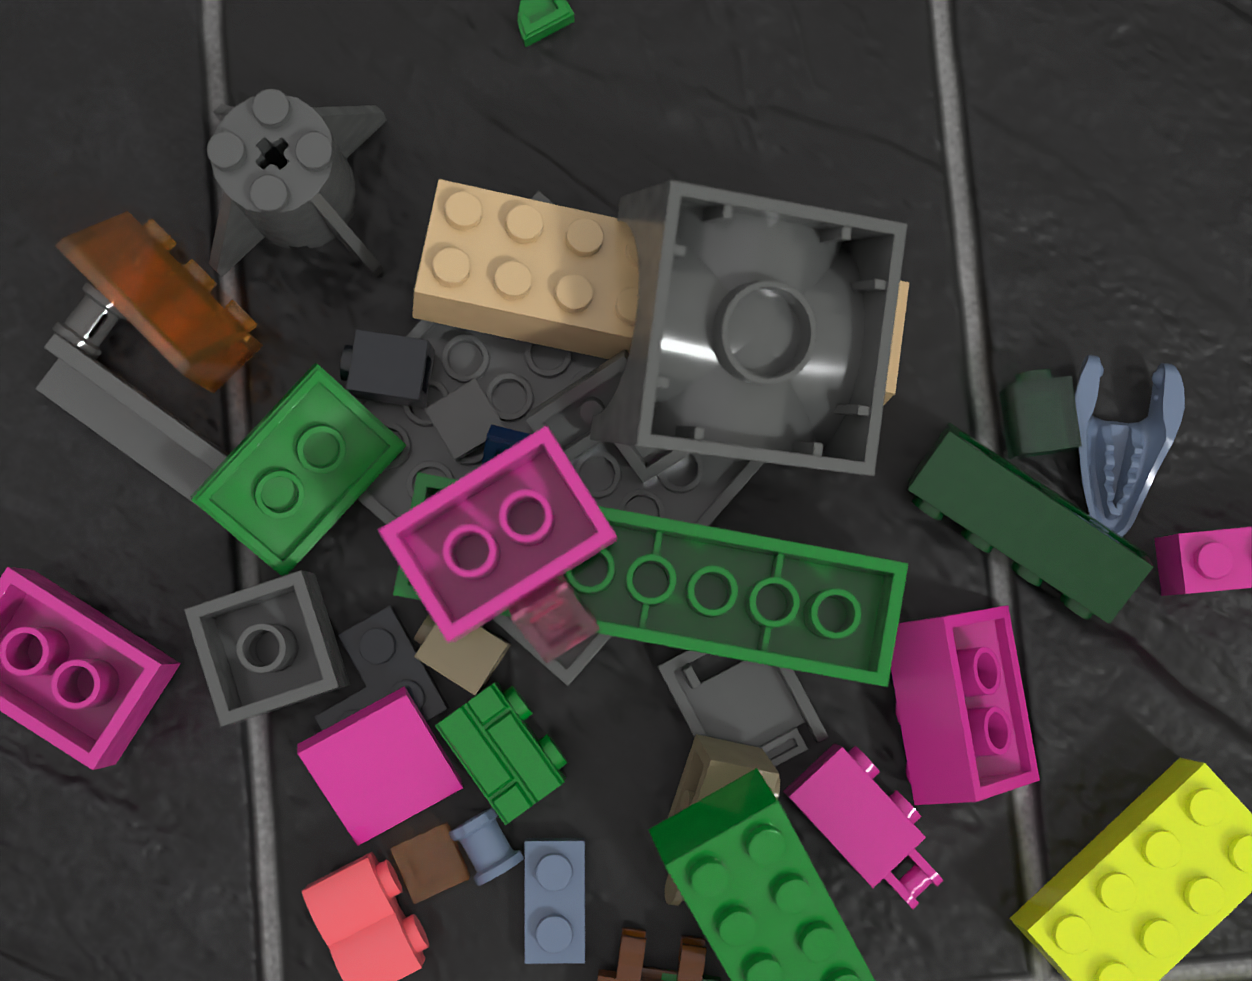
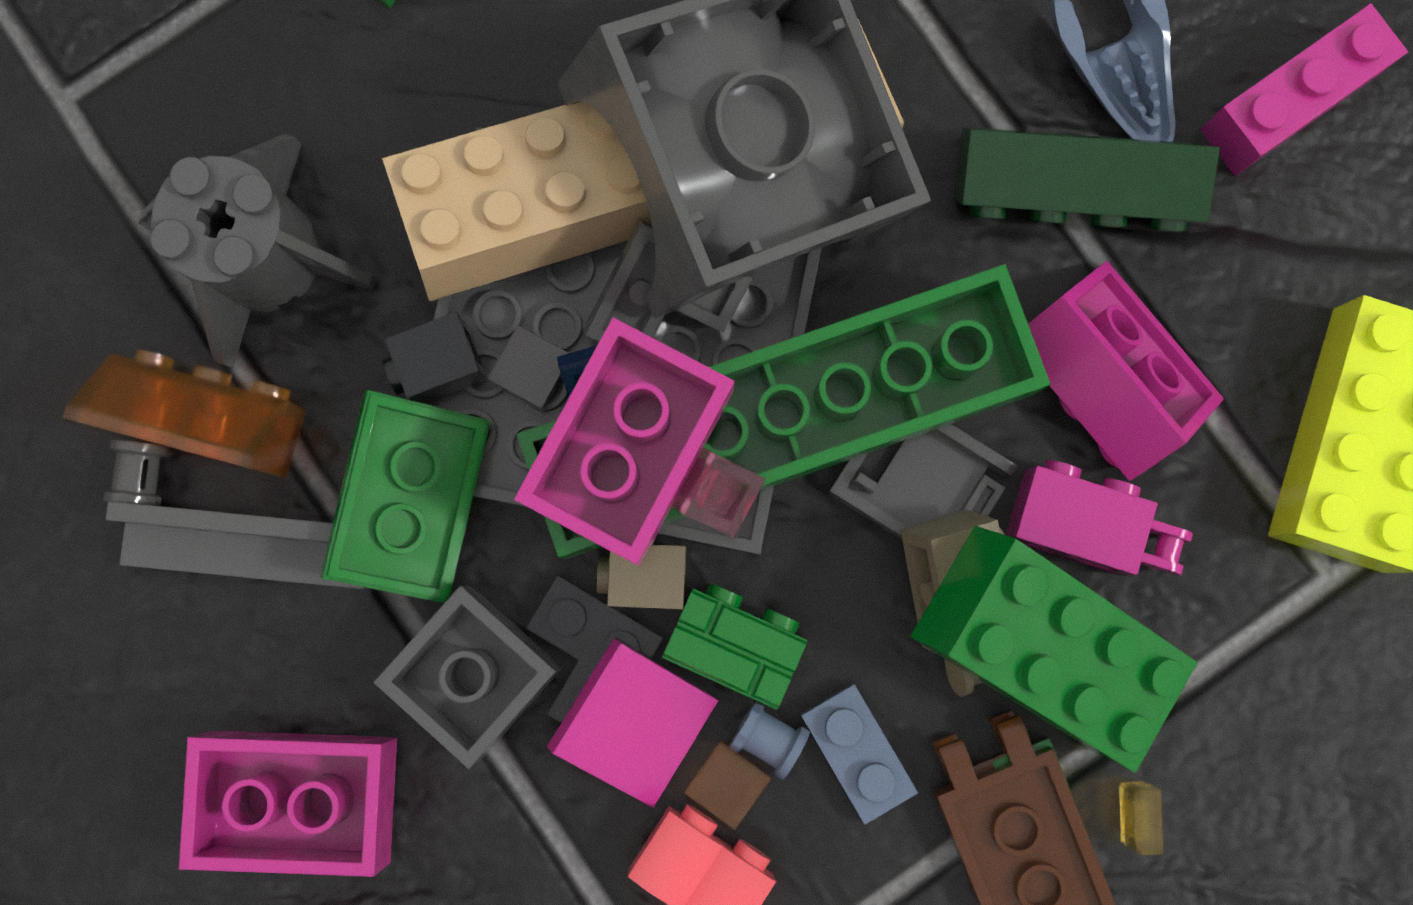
camera: 25 degrees left, 0 degrees up
clear green brick [999,369,1082,460] -> none

